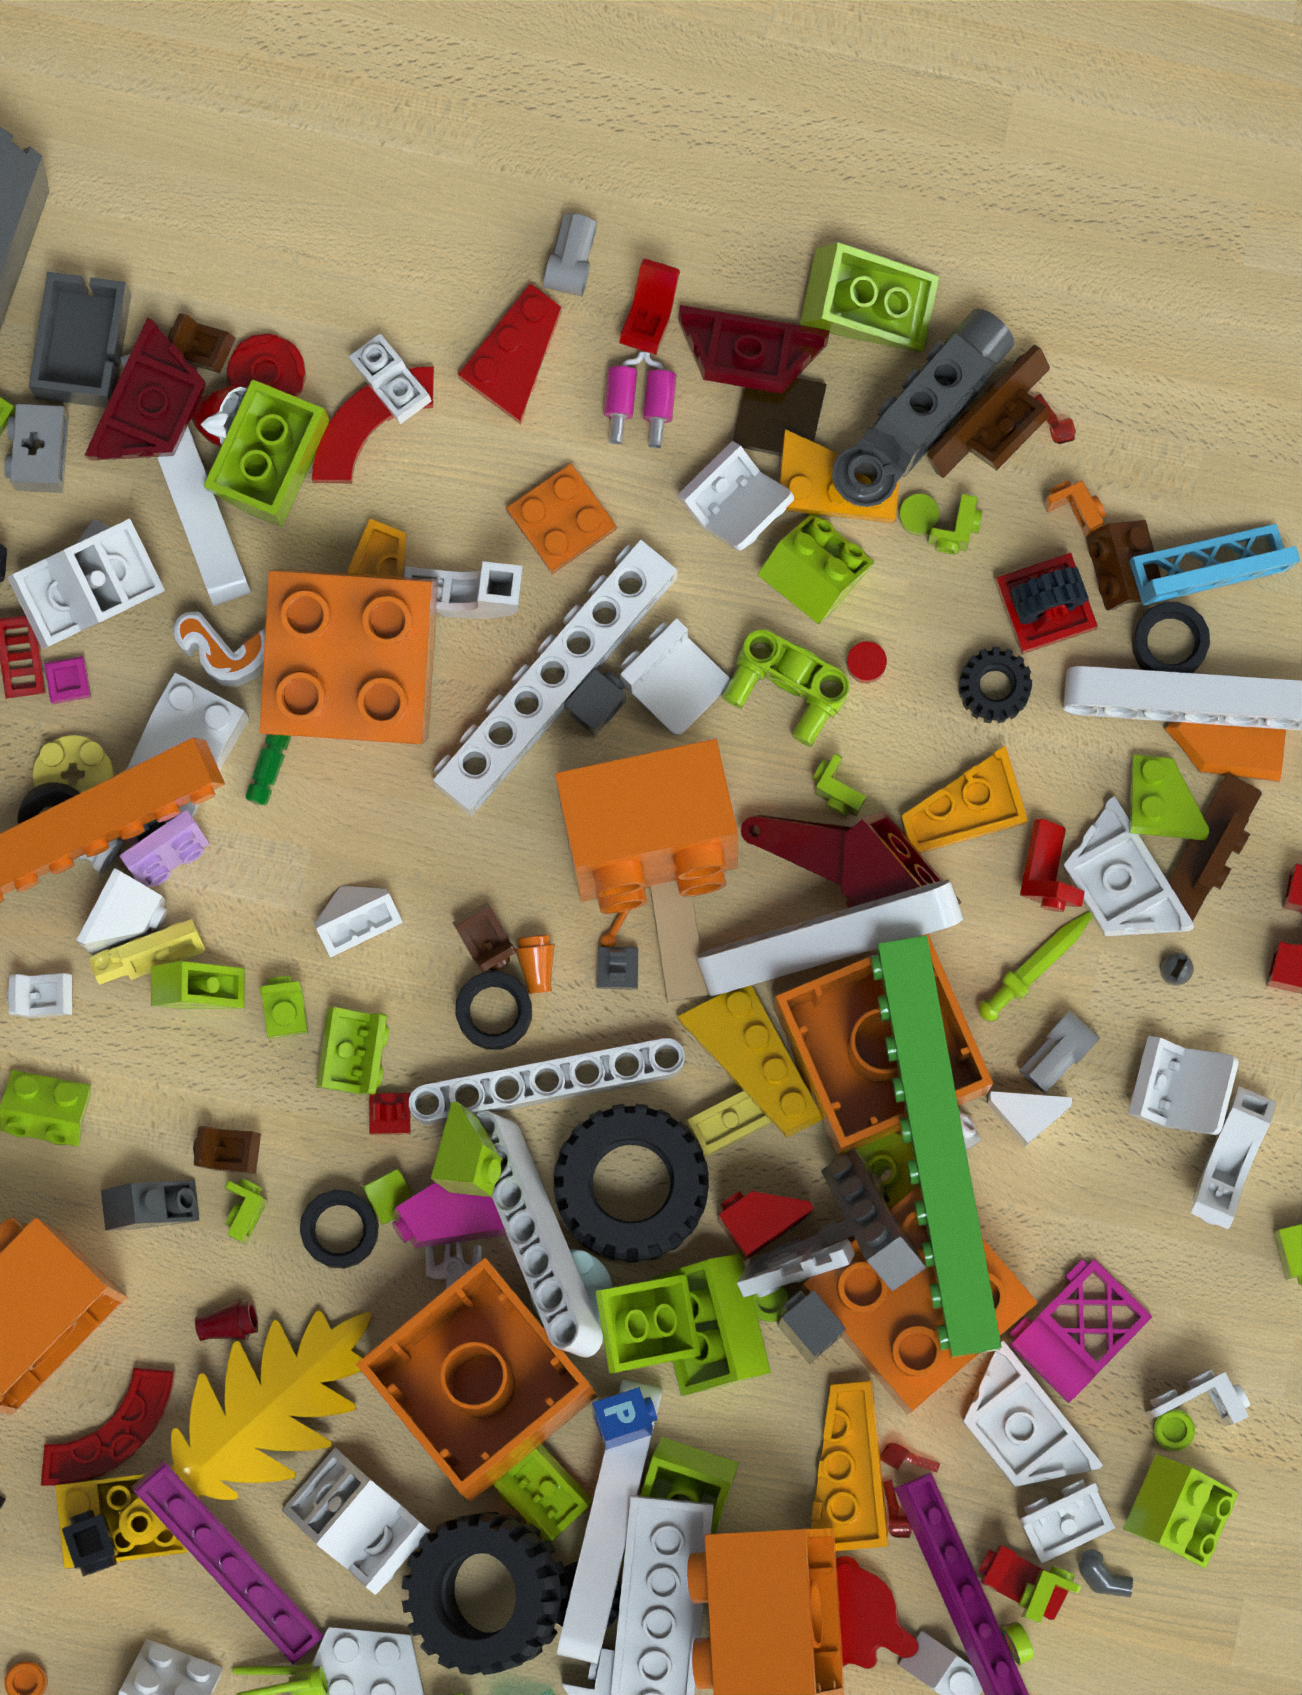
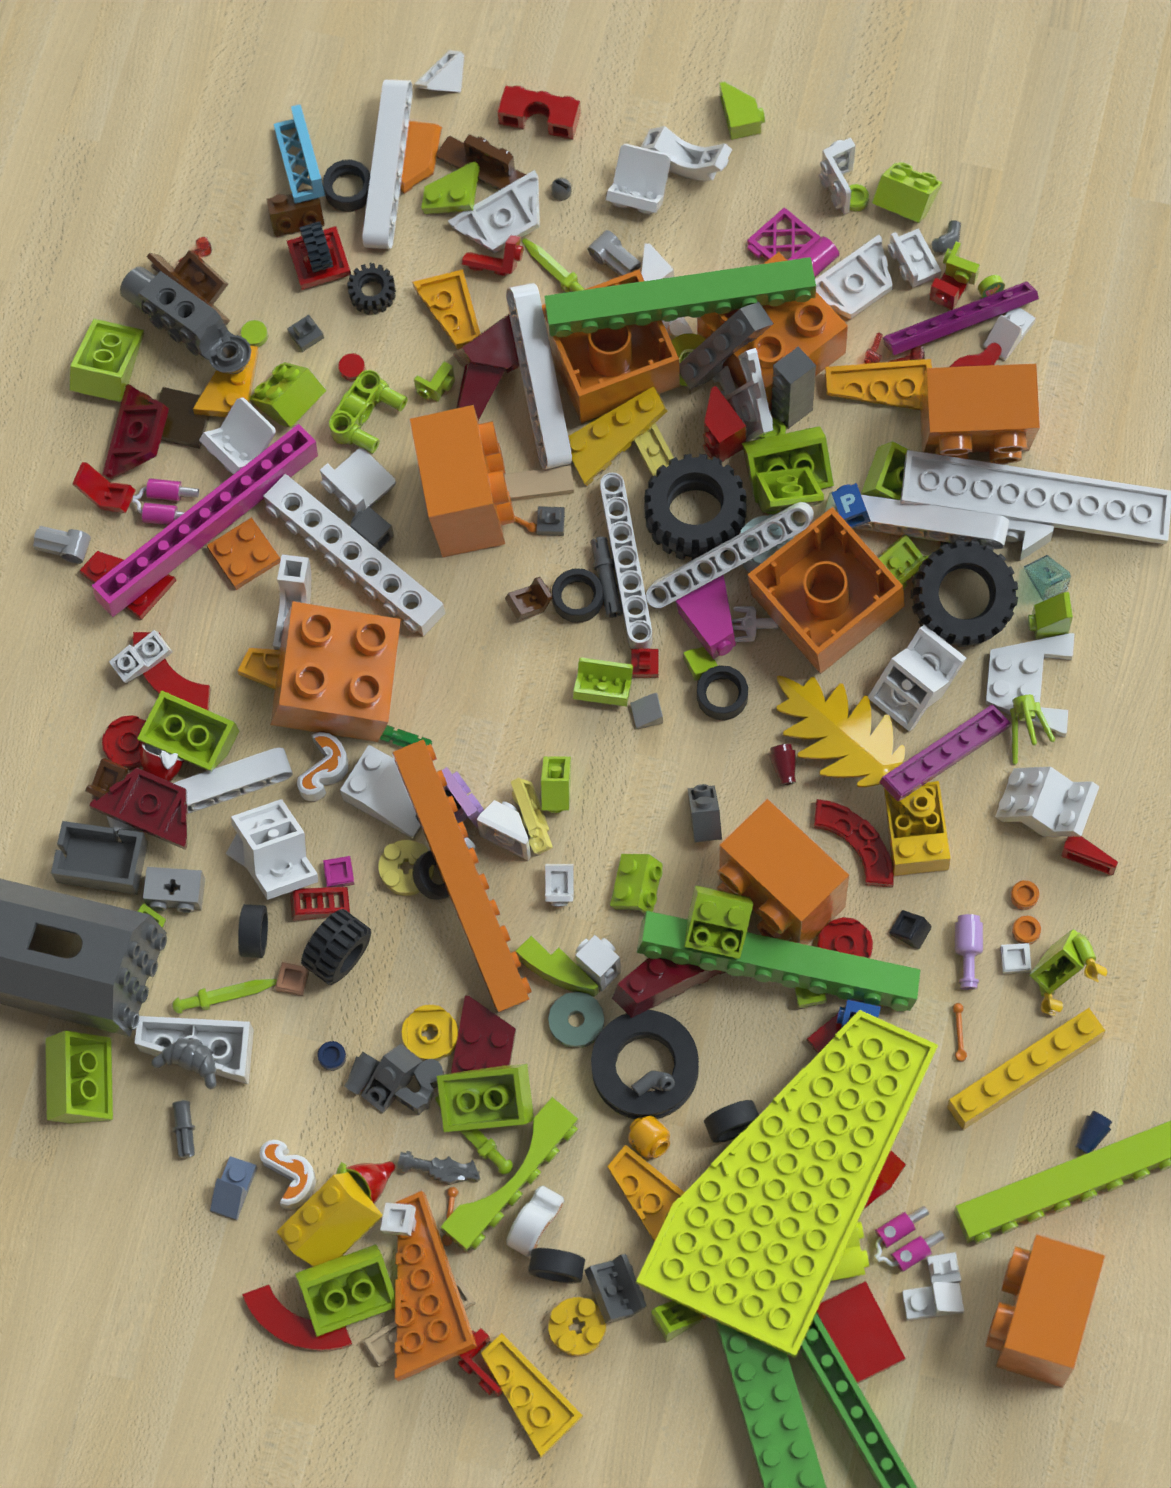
camera: 85 degrees left, 10 degrees down
black brick [62,1510,119,1577] -> none
reddish brown bracket [193,1126,261,1174] -> none
lime bracket [224,1178,268,1245] -> none
lime bracket [259,976,309,1039] -> none
white slope [314,885,403,958] -> none
lime slope [431,1102,502,1197] -> none
orange cone [515,934,555,994] -> none
lime bracket [928,494,983,554] -> none
orange bracket [1044,480,1106,538] -> none
none -> dark pink brick [92,424,318,617]
none -> dark grey tile [287,315,324,352]
none -> dark grey pin [590,537,623,618]
none -> light grey slope [630,693,663,729]

